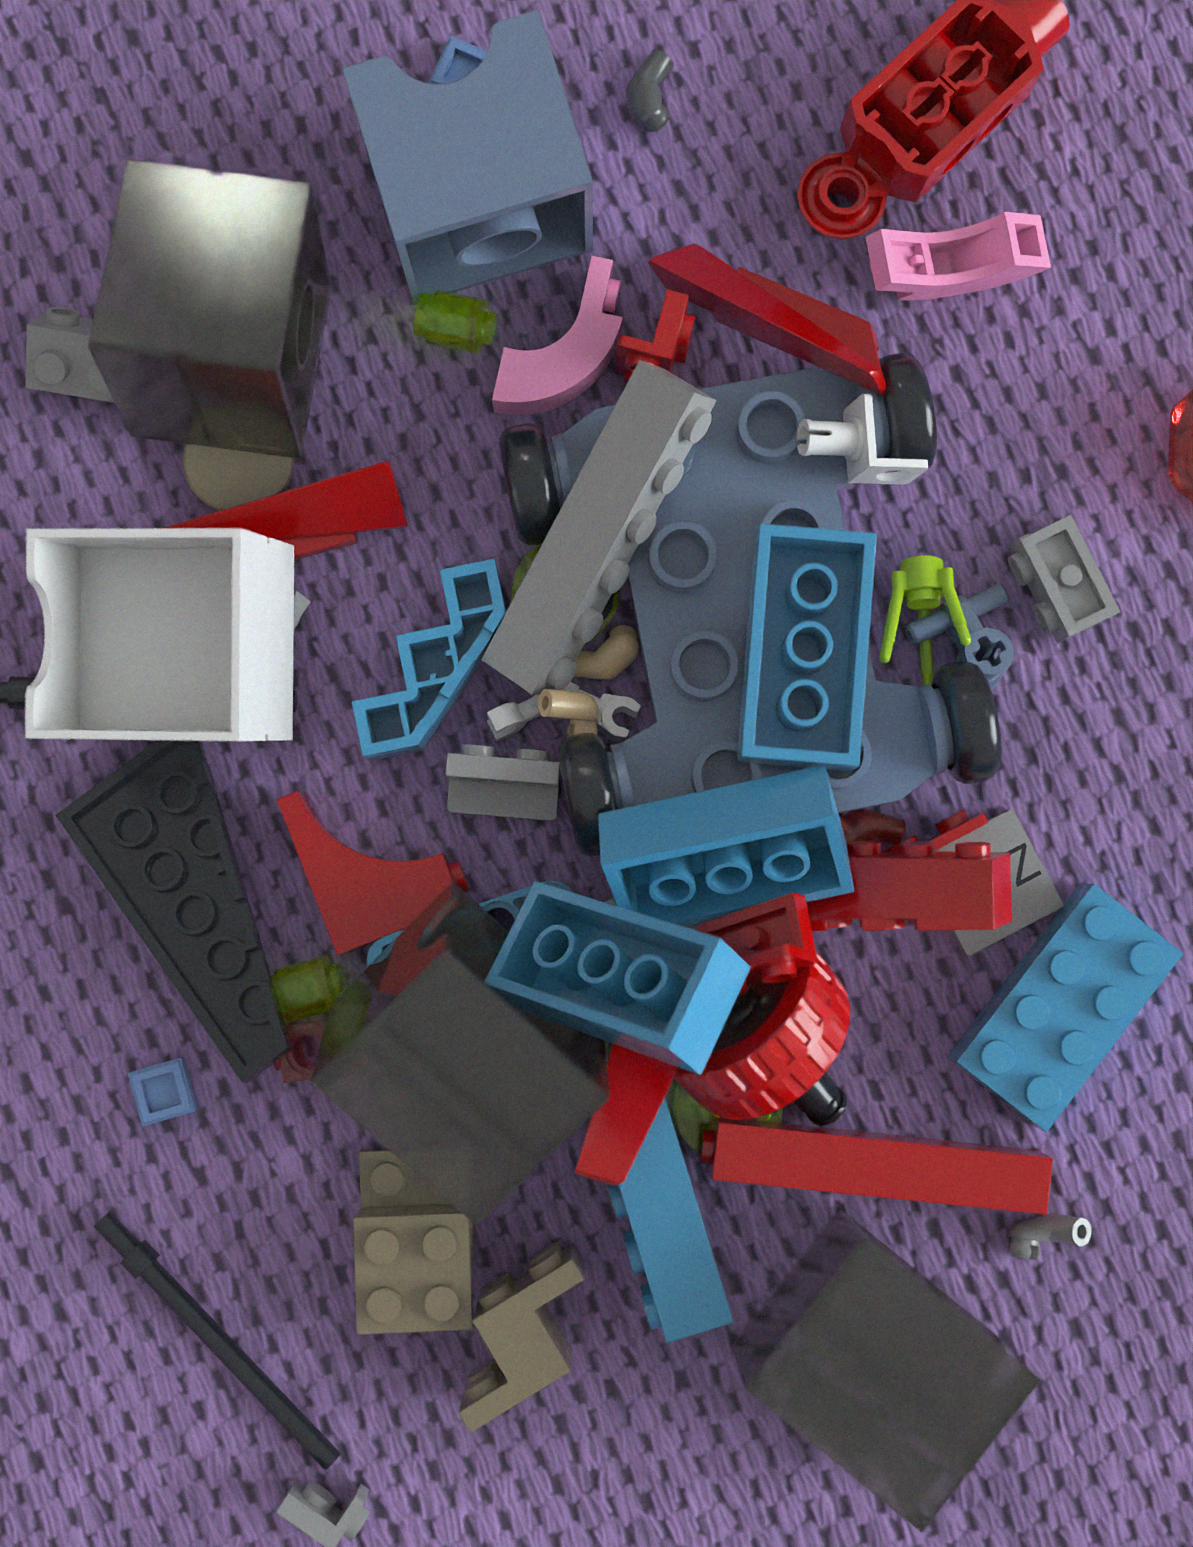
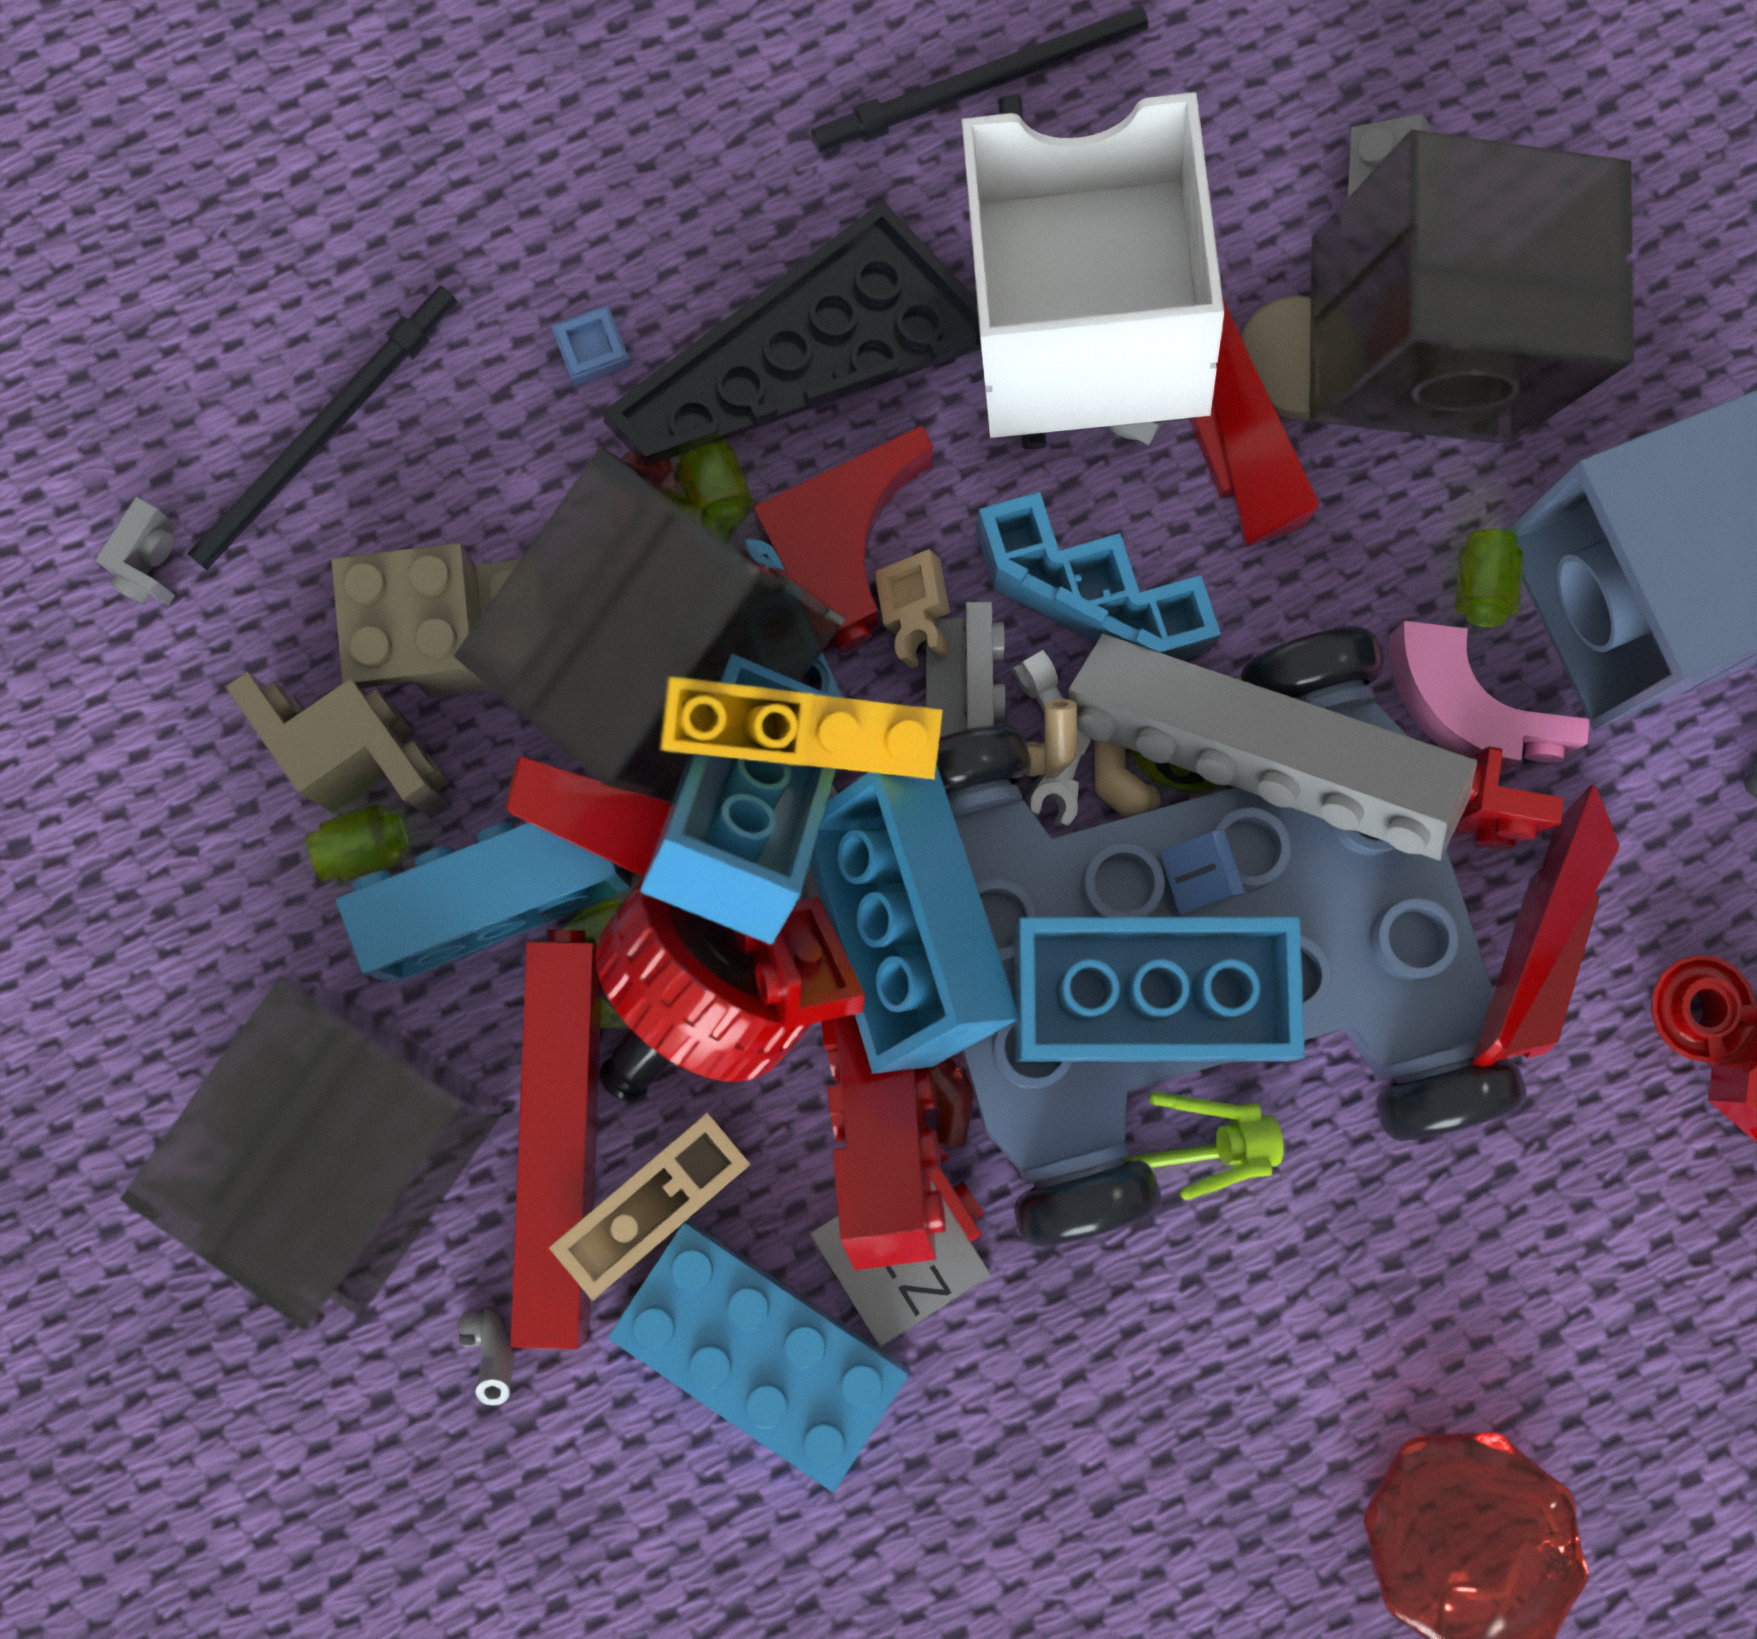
camera: 85 degrees right, 5 degrees down
white bracket [797,394,928,485] -> none
bright pink arch [865,212,1051,301] -> none
sand blue piece [905,584,1014,690] -> none
light grey bracket [1008,515,1120,643] -> none
none -> clear neon green brick [306,803,409,883]
none -> tan slope [549,1113,751,1301]
none -> yellow slope [660,677,943,779]
none -> tan plate [874,549,950,669]
none -> medium blue tile [1159,830,1245,915]

